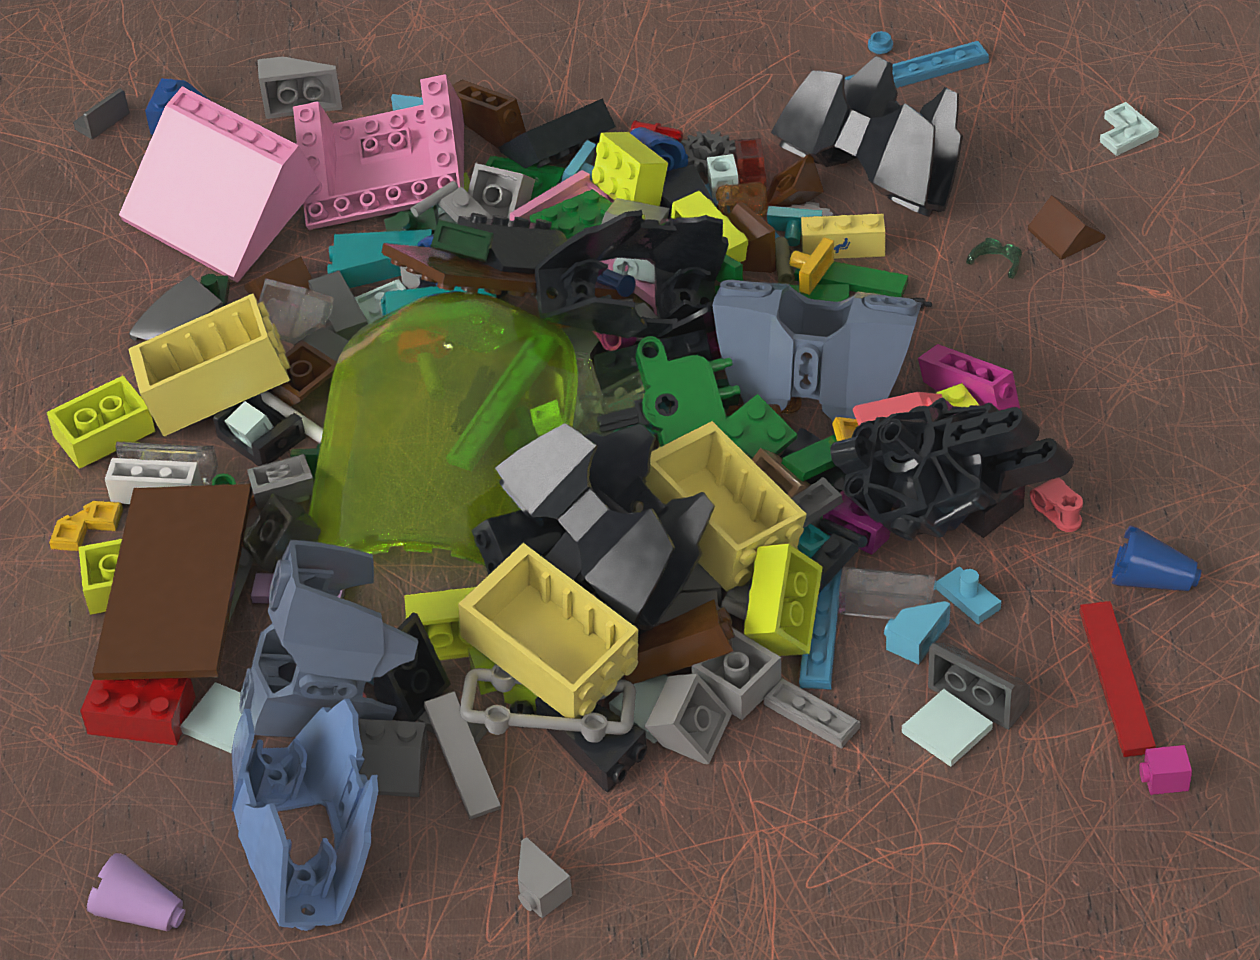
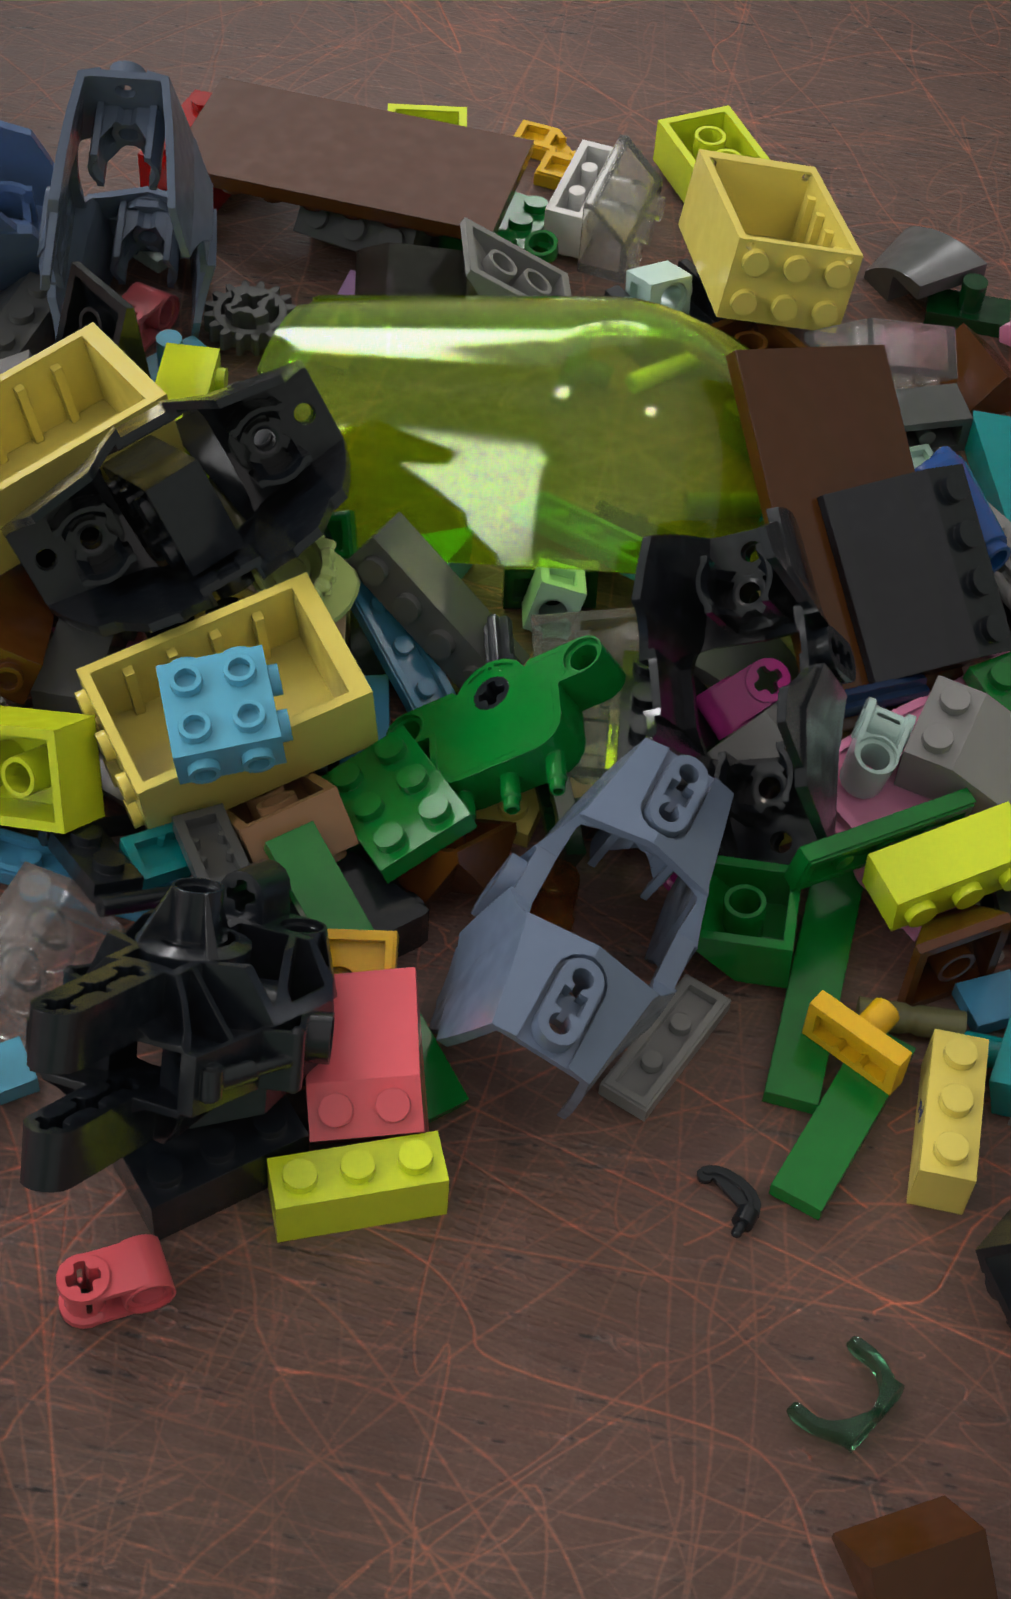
camera: 95 degrees right, 5 degrees up
dark green tile [431,219,494,262] -> none
dark pink slope [918,344,1020,410] -> none
none -> medium azure brick [156,645,293,785]

